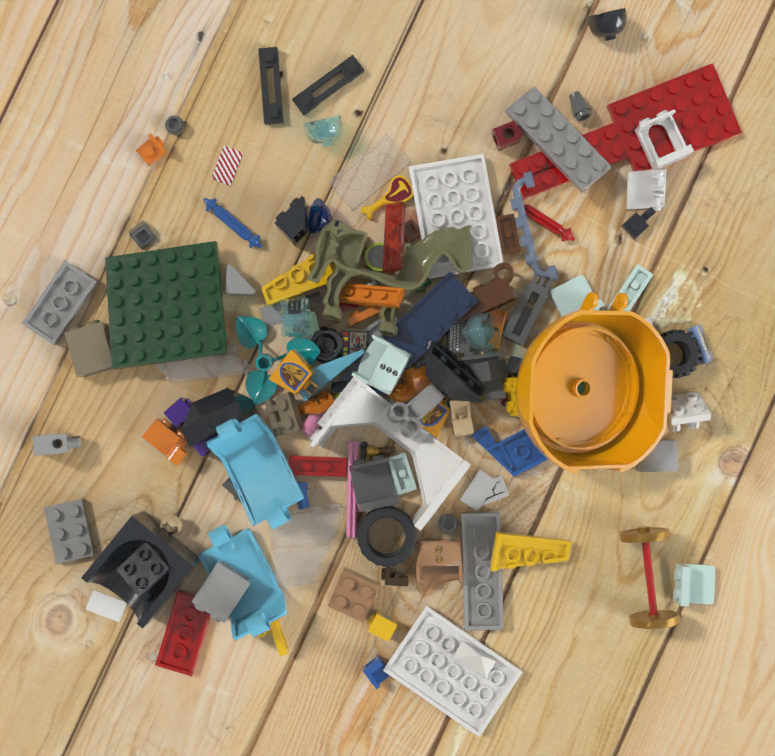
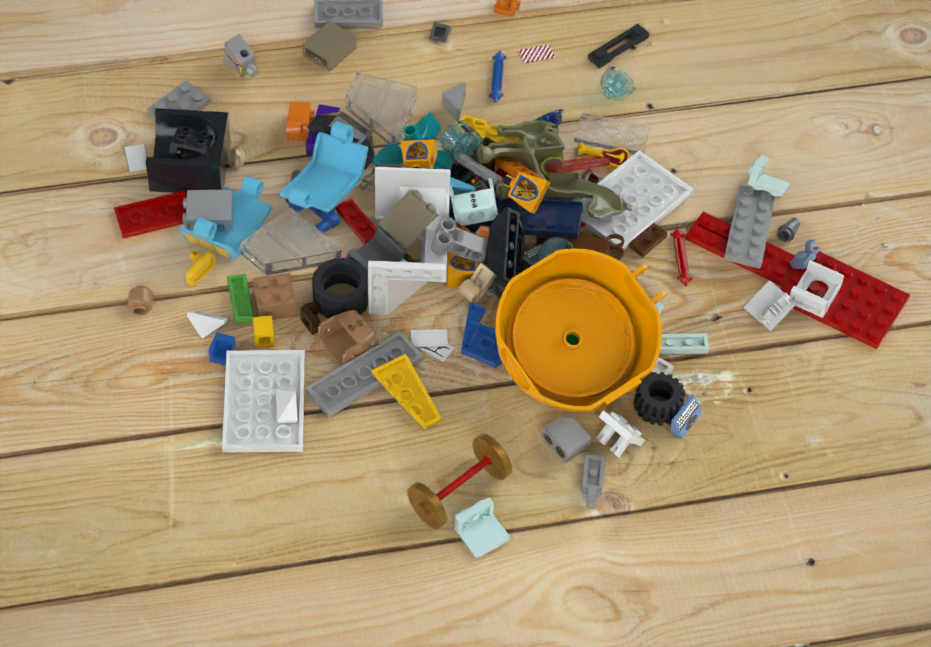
camera: 50 degrees right, 35 degrees down
dark green plate [105,241,227,370] -> none
dark grey plate [165,116,185,135] -> none
black slope [275,196,308,246] -> none
black container [292,55,364,116] -> none
dark grey plate [439,514,458,534] -> none
dark red brick [491,121,522,151] -> none
sand blue bar [510,171,559,281] -> none
black cylinder [587,8,627,41] -> none
black plate [621,207,656,240] -> none
none -> medium nougat head [128,285,154,315]
none -> white slope [187,310,229,338]
none -> bright green plate [227,274,254,325]
none -> dark tan brick [378,189,438,250]
none -> light grey axle [457,154,501,185]
none -> torso [502,172,550,214]
none -> light grey hinge [582,454,605,508]
none -> light aqua bracket [748,155,790,197]
none -> sand blue plate [790,239,820,269]

